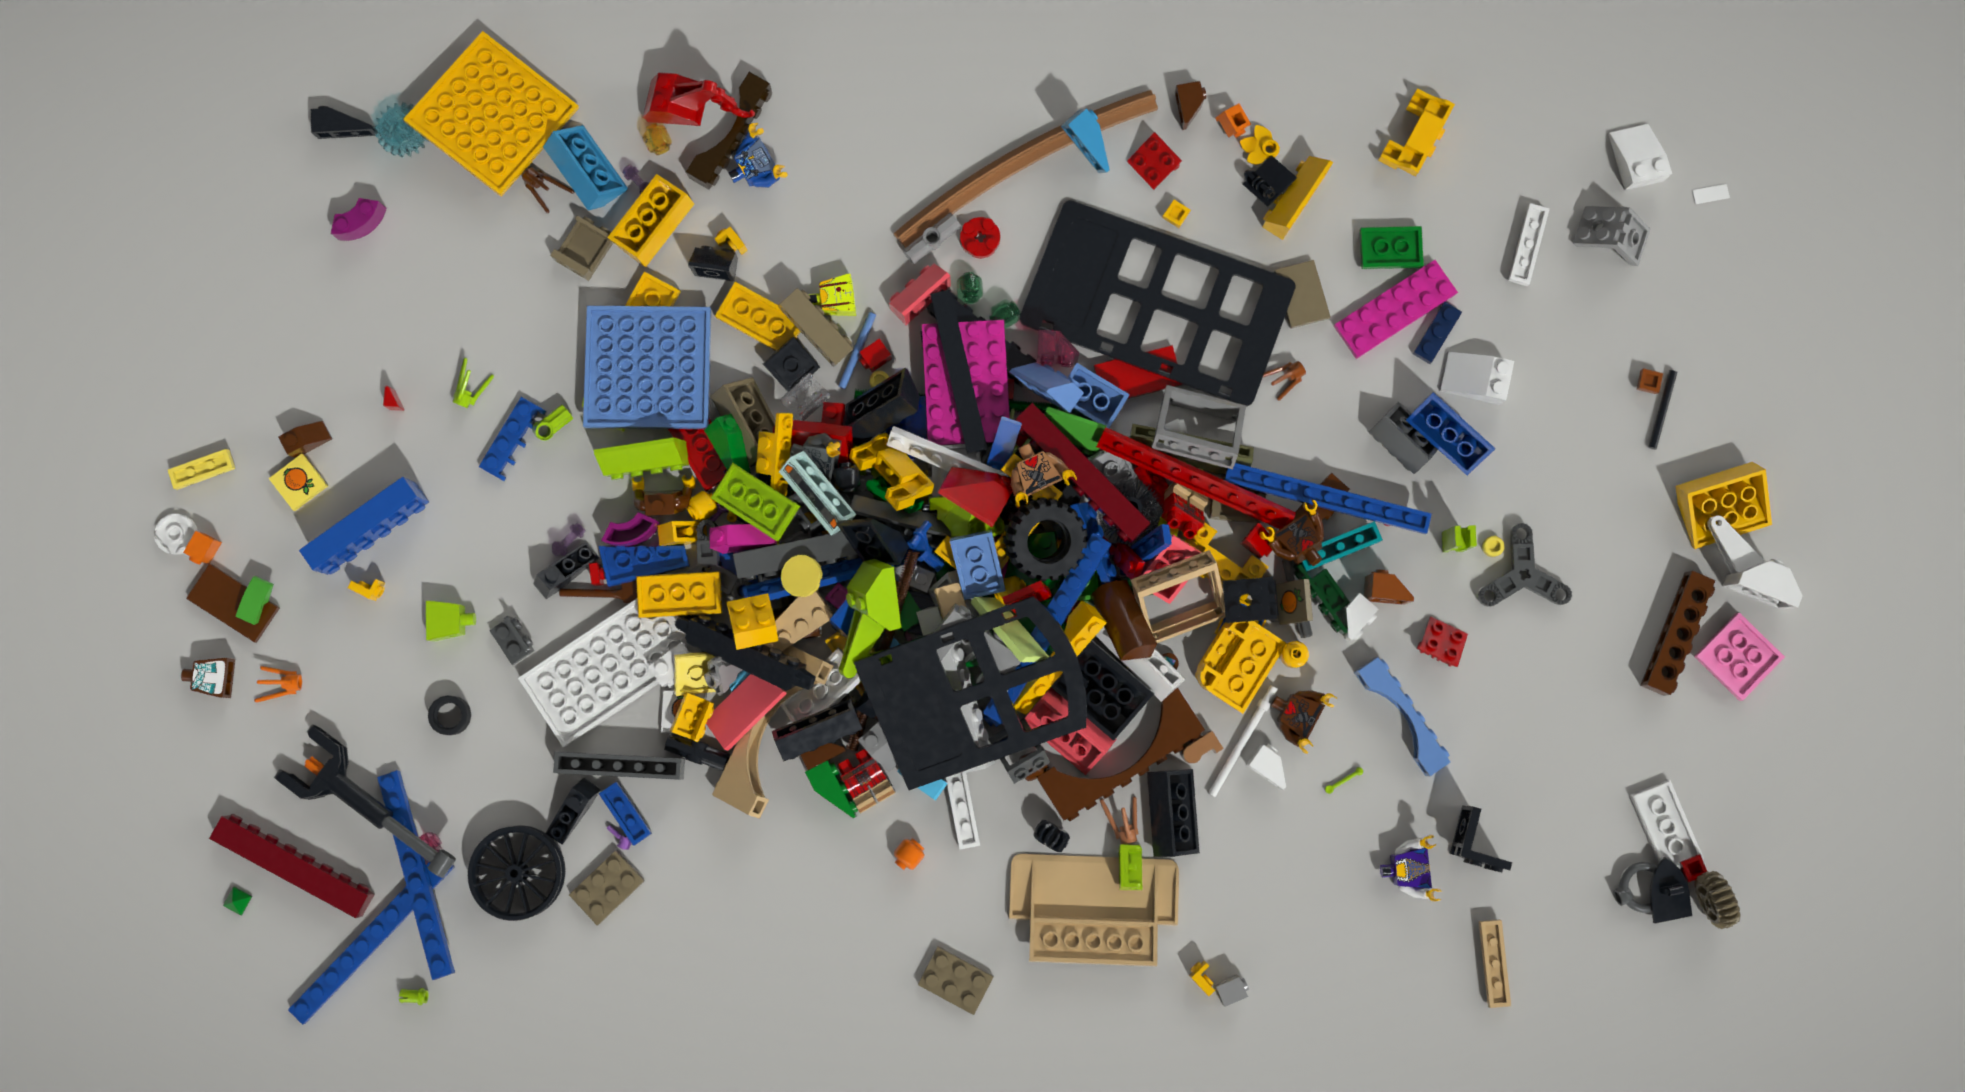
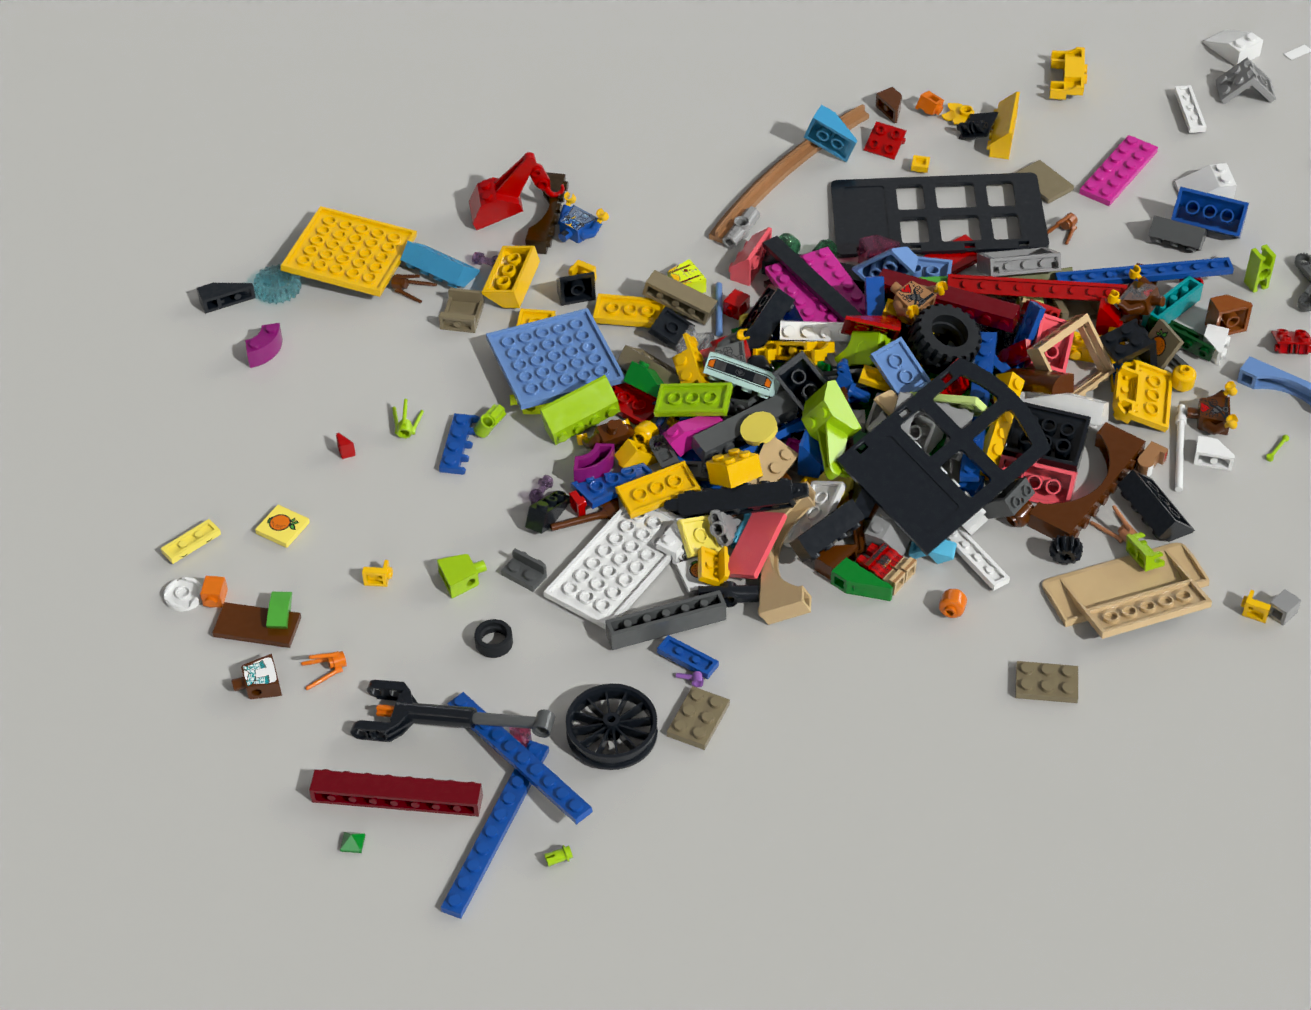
camera: 20 degrees left, 35 degrees down
reddish brown slope [278,421,333,458] -> none
blue brick [299,477,429,575] -> none
black slope [546,778,601,845] -> none
clear yellow head [642,123,672,155] -> none
red plate [960,217,1001,259] -> none
green plate [1359,226,1424,269] -> none
dark blue plate [1413,302,1462,364] -> none
light yellow tile [1482,536,1504,557] -> none

